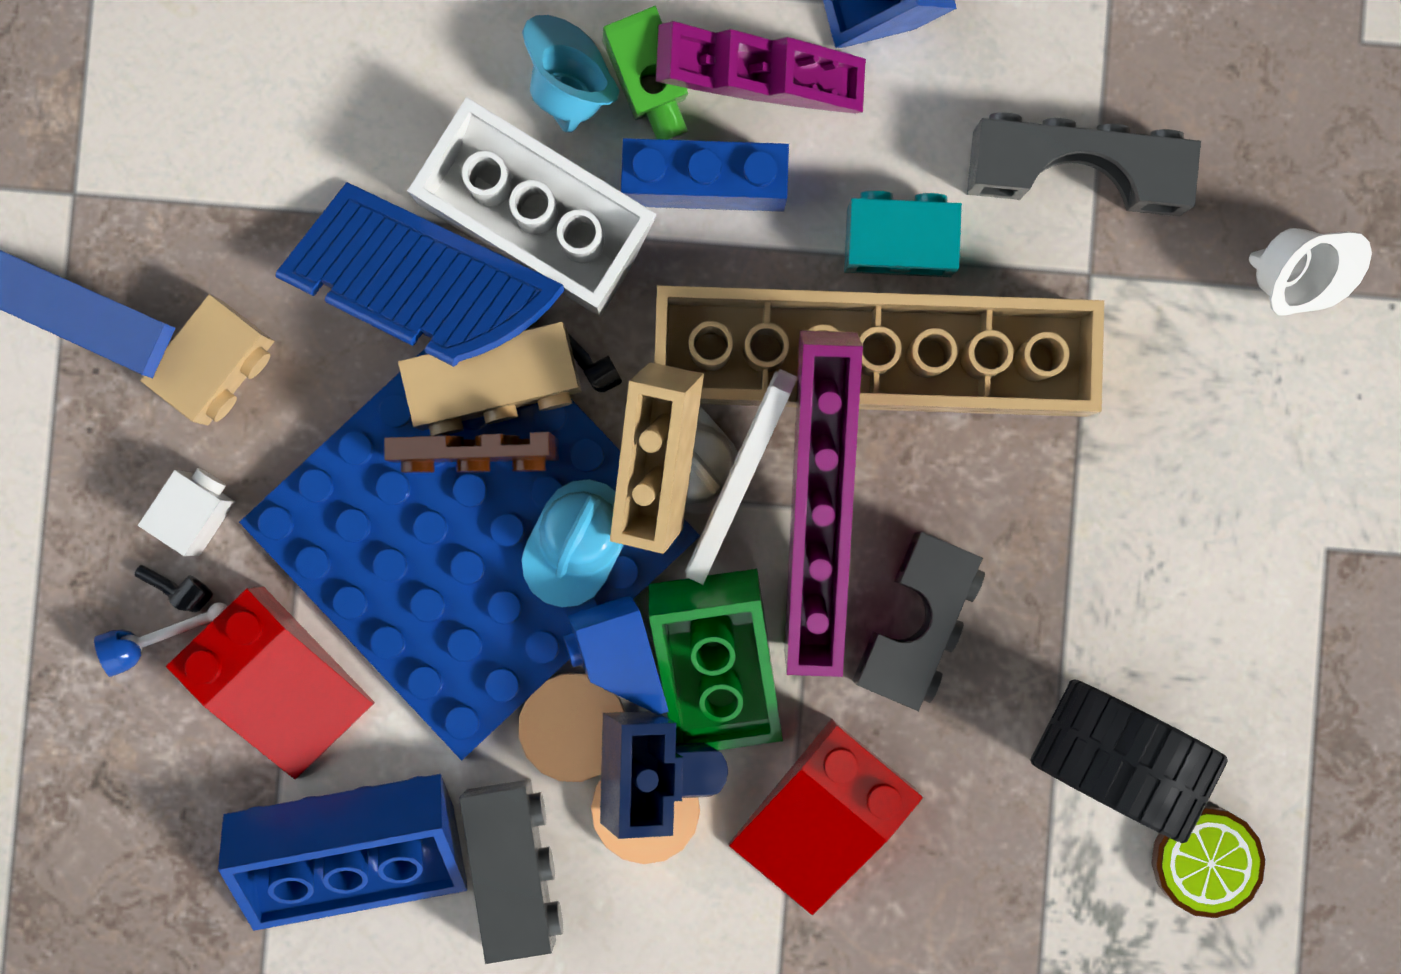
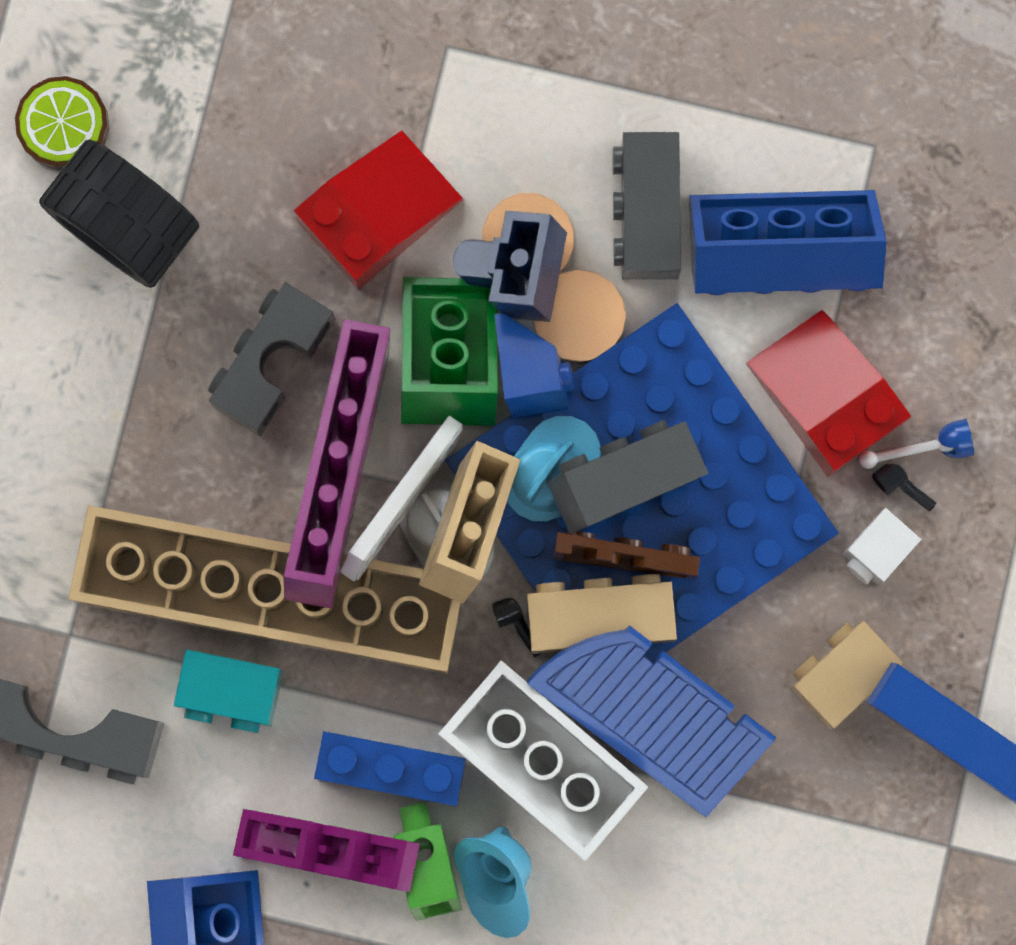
camera: 170 degrees left, 5 degrees down
none -> dark grey brick [547,420,709,534]

